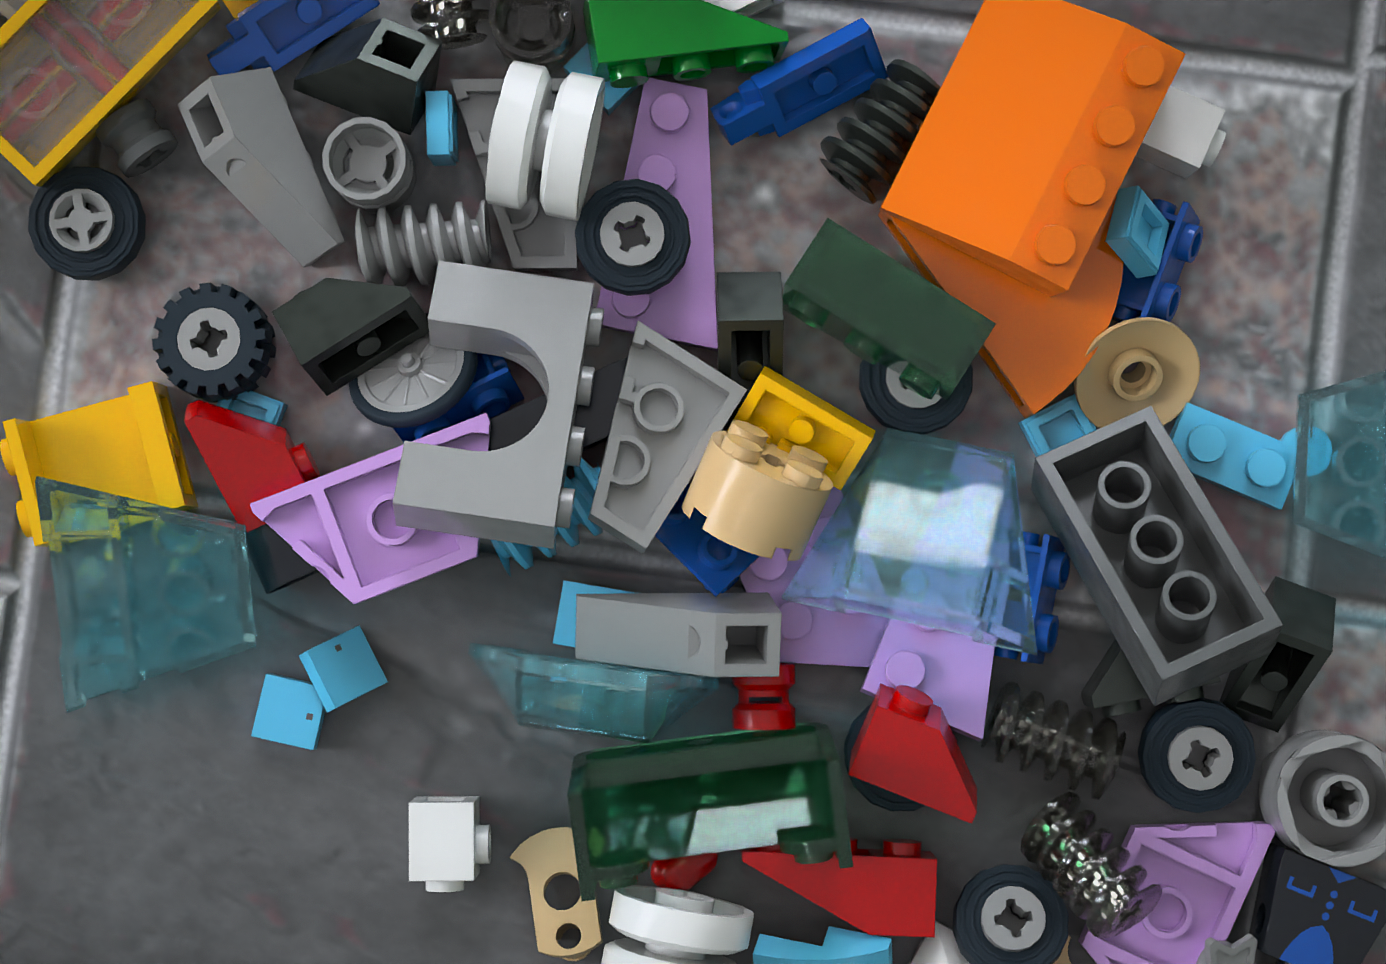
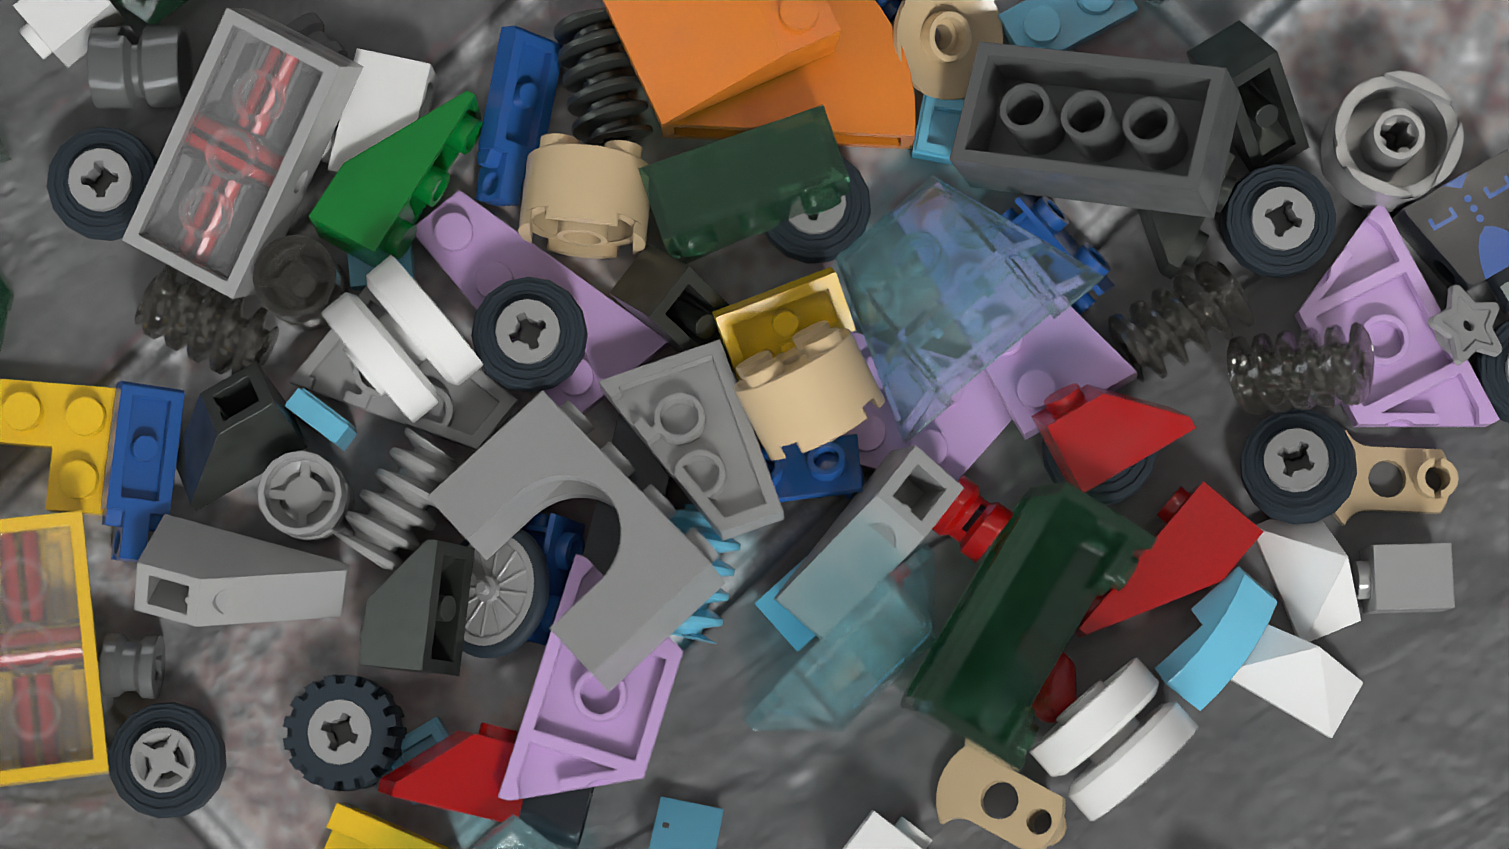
camera: 50 degrees left, 5 degrees down
none -> tan brick [518,133,654,259]

